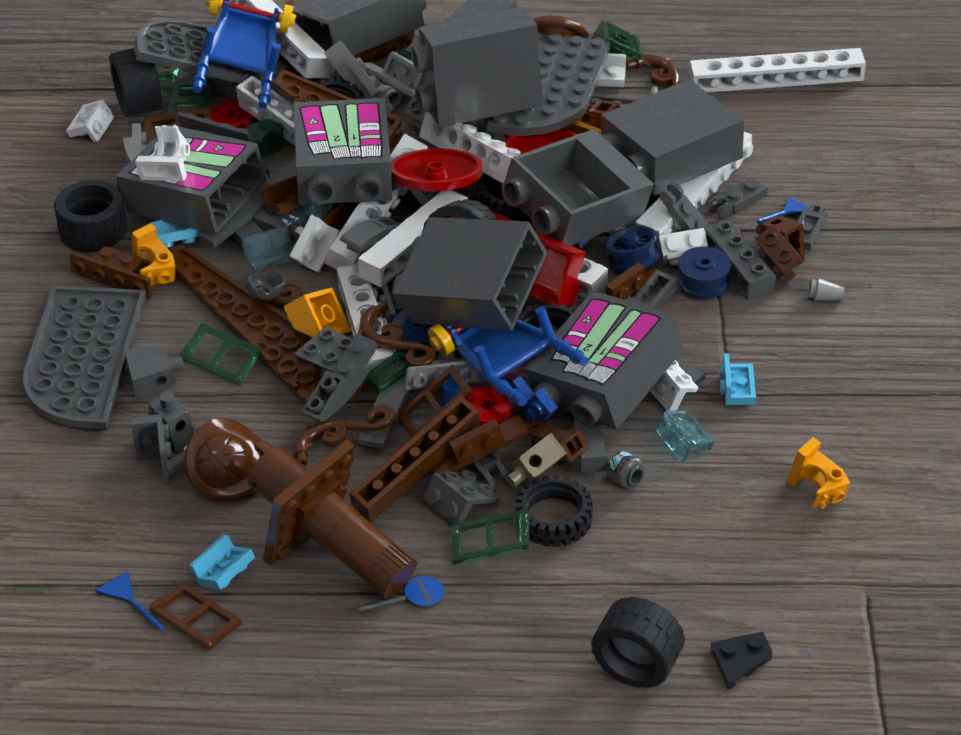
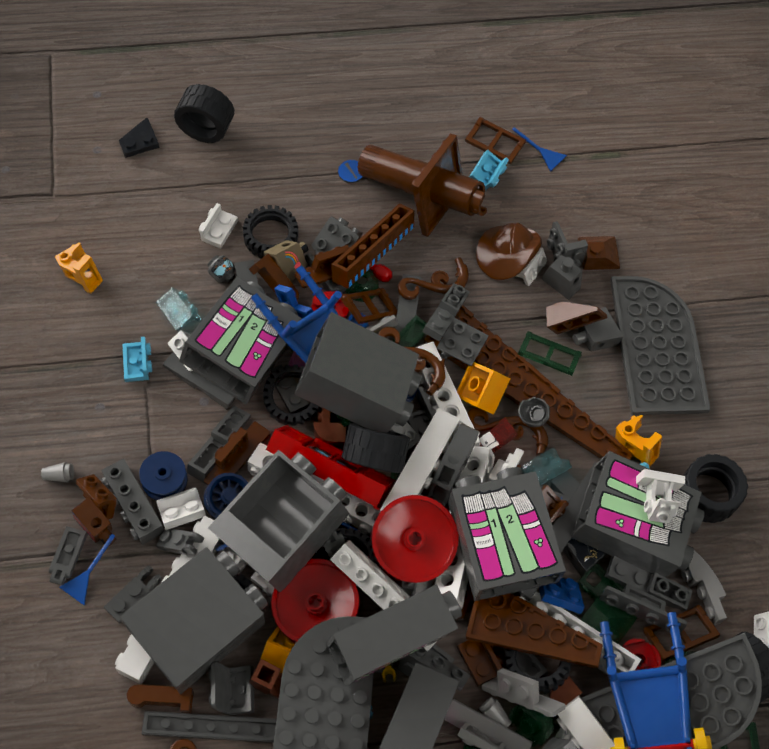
camera: 165 degrees right, 20 degrees up
reddish brown bracket [70,246,152,299] -> none
clear green window [451,508,529,565] -> none
none -> white bracket [199,203,238,249]
none -> clear red leg [480,418,519,453]
none -> blue plate [539,578,585,614]
none -> slope [546,301,607,334]
none -> reddish brown slope [578,236,620,270]

